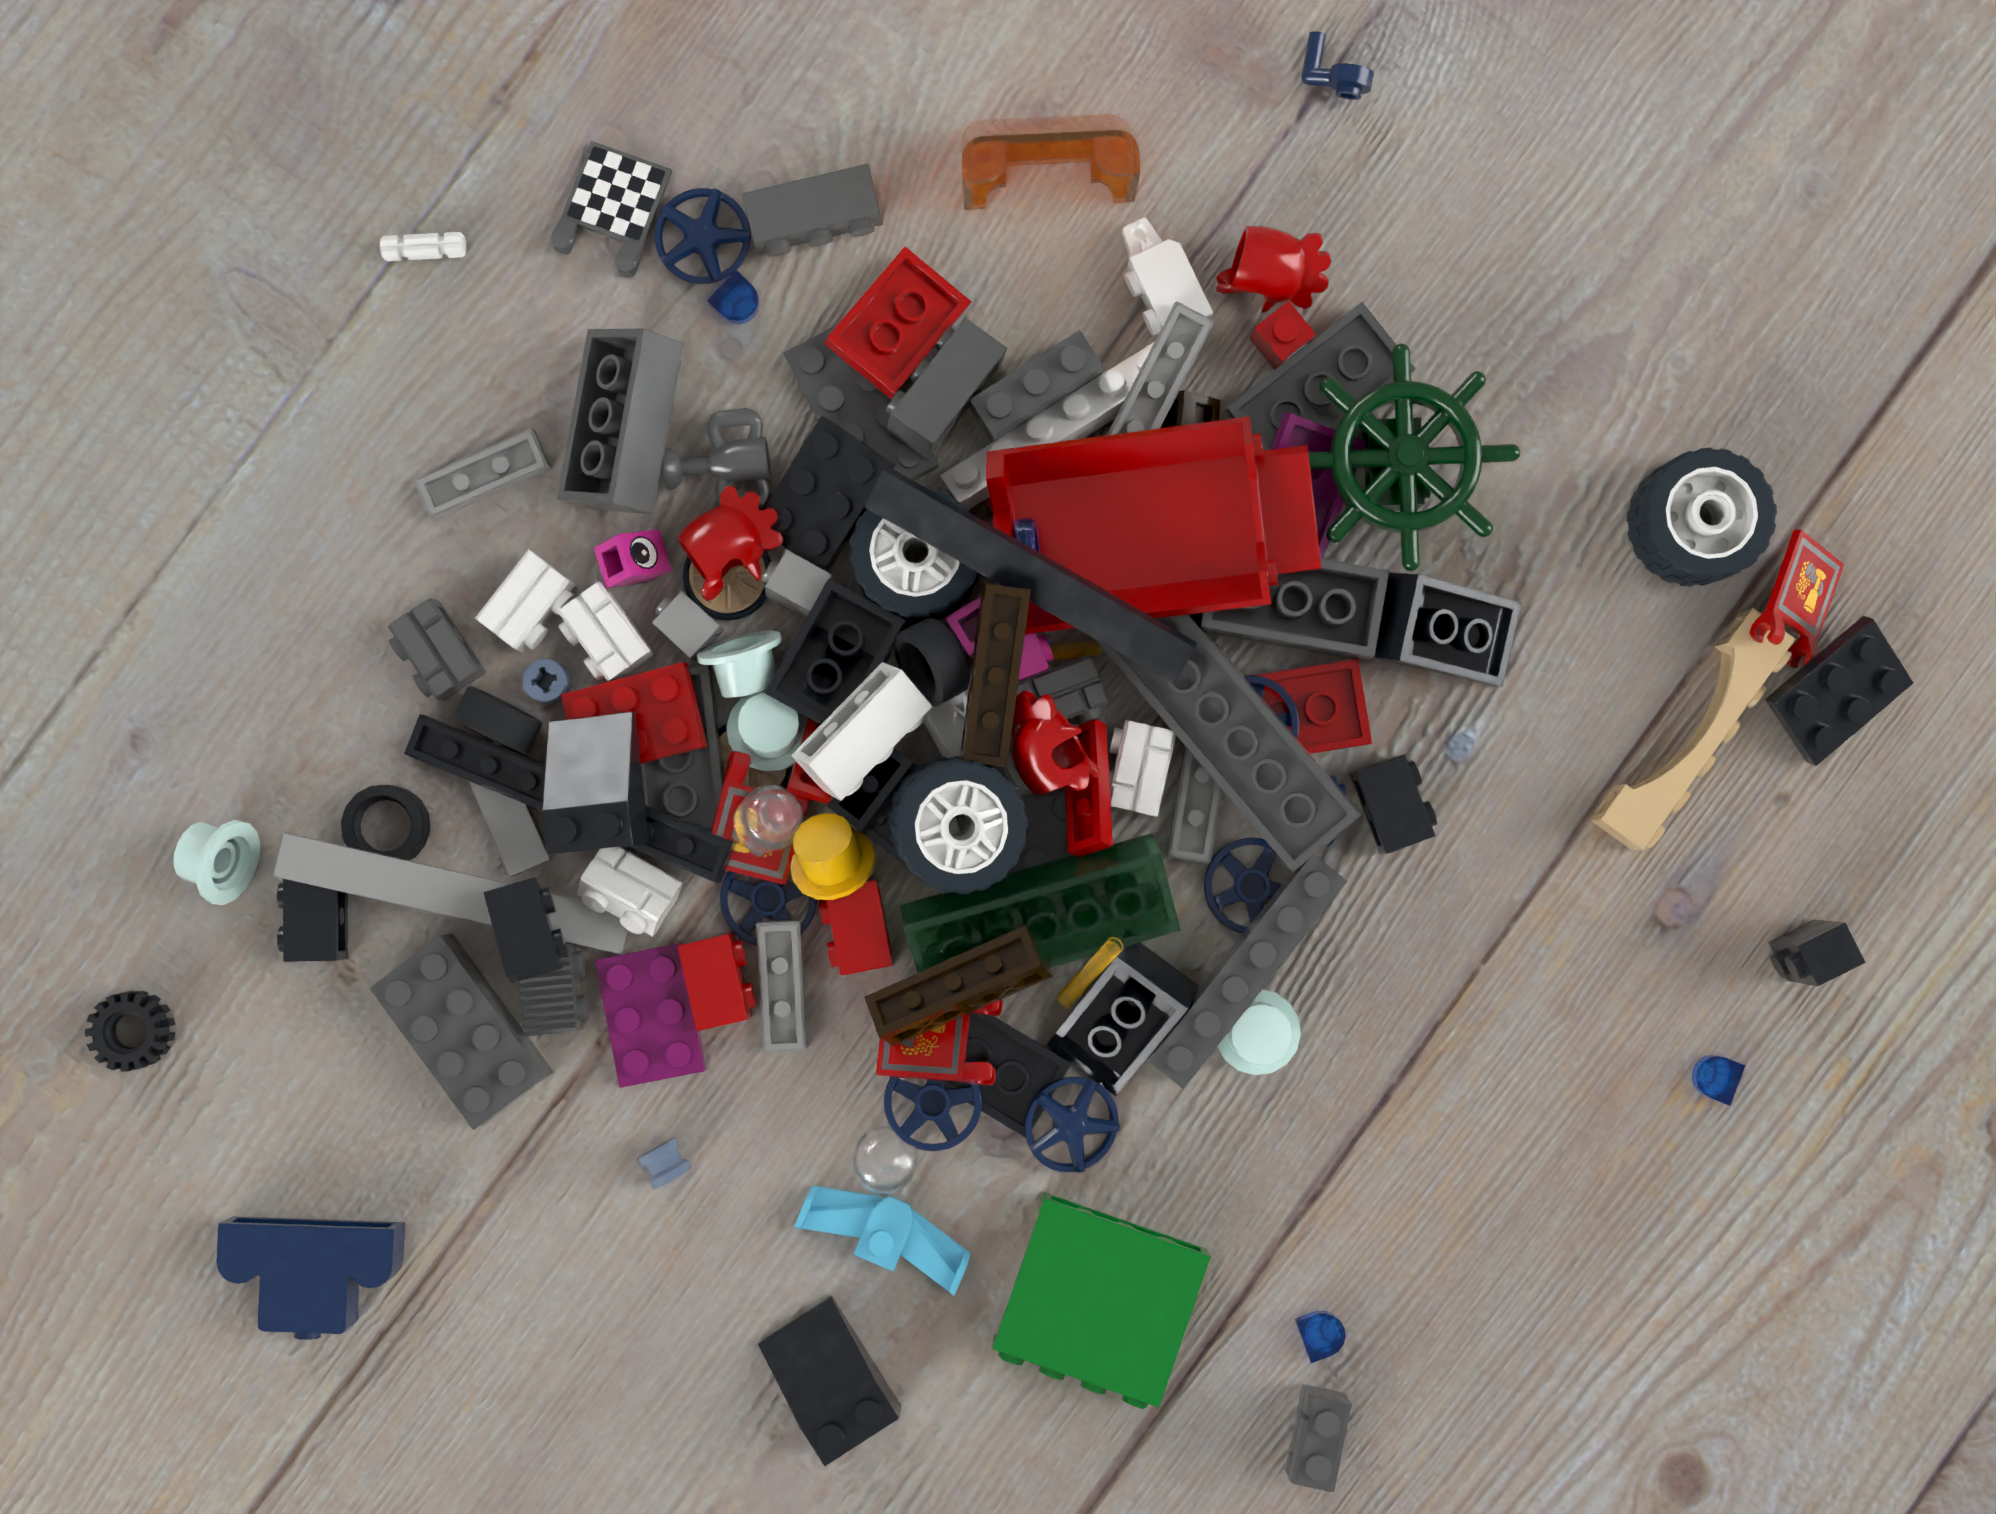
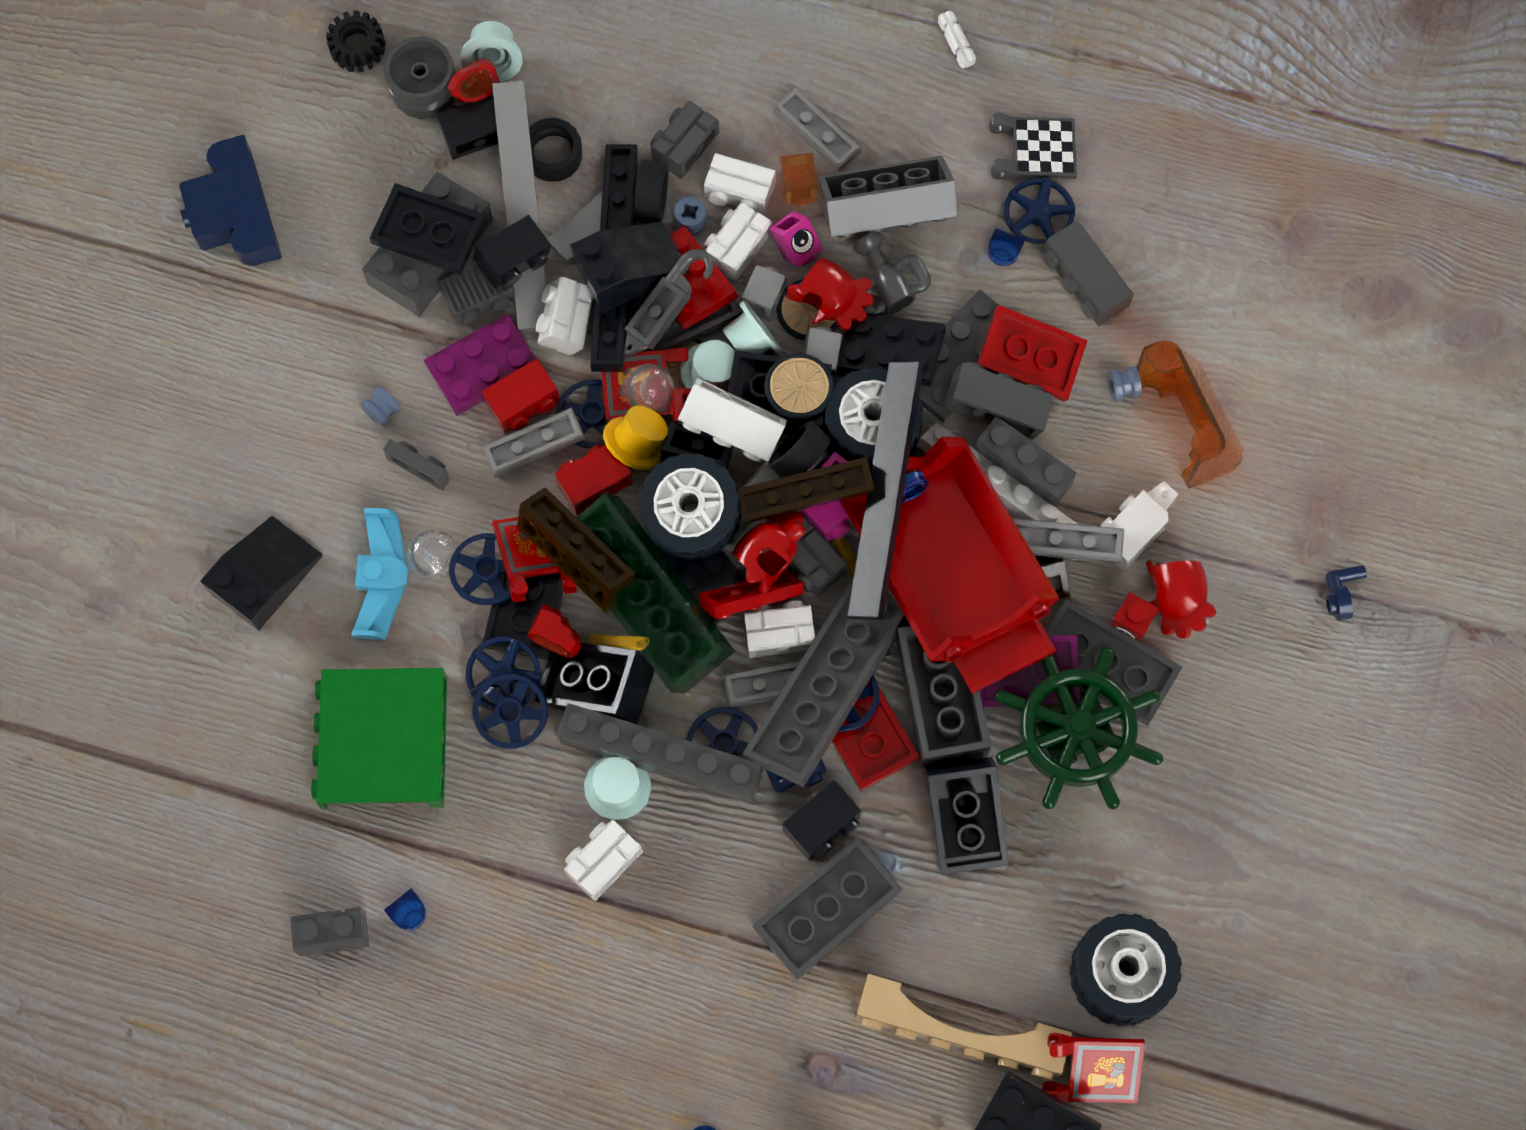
camera: 70 degrees right, 15 degrees down
none -> black plate [369,183,486,275]
none -> dark grey plate [383,439,450,491]
none -> dark grey wheel [384,36,456,119]
none -> rock [448,58,500,102]
none -> dark blue wheel [472,673,548,749]
none -> red rock [527,604,581,658]
none -> white brick [564,820,643,901]
none -> dark grey plate [624,249,714,358]
none -> dark grey plate [752,837,903,980]
none -> tan wheel [764,353,834,419]
none -> clear orange brick [781,153,818,206]
none -> sand blue wheel [1108,366,1142,402]

